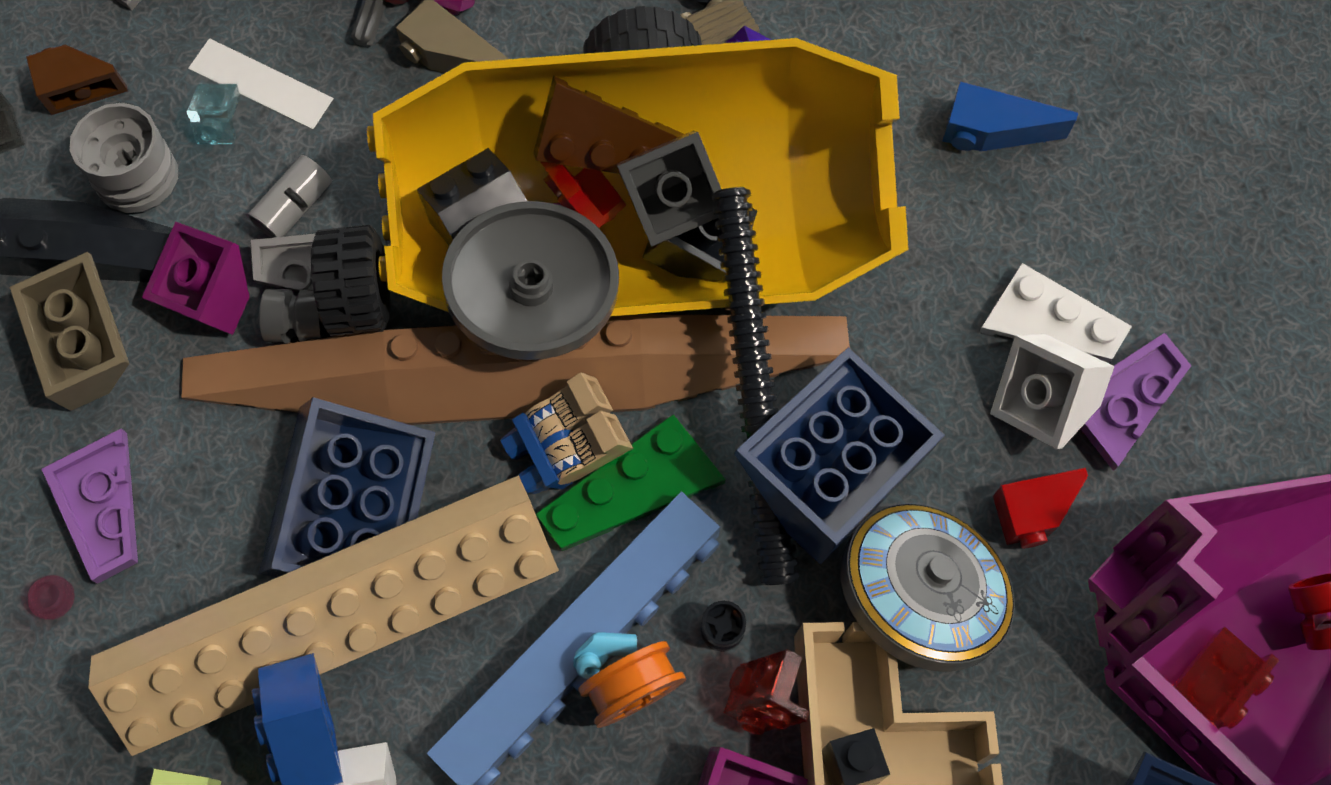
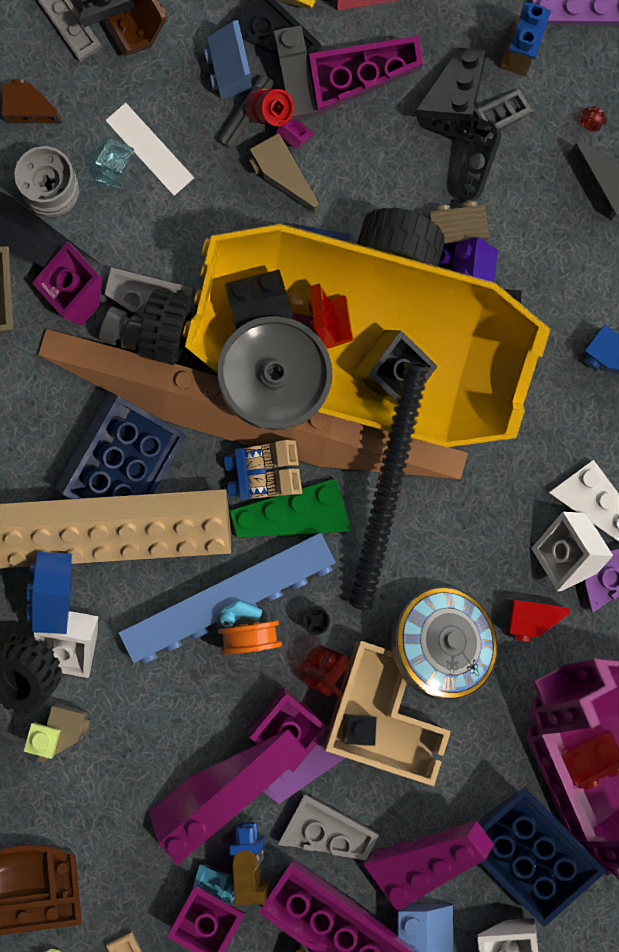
camera: 20 degrees right, 15 degrees up
light grey pin [247,155,332,238] -> none
reddish brown wing [533,76,706,174] -> none
dark grey slope [616,130,721,247] -> none
dark blue slope [734,347,945,565] -> none

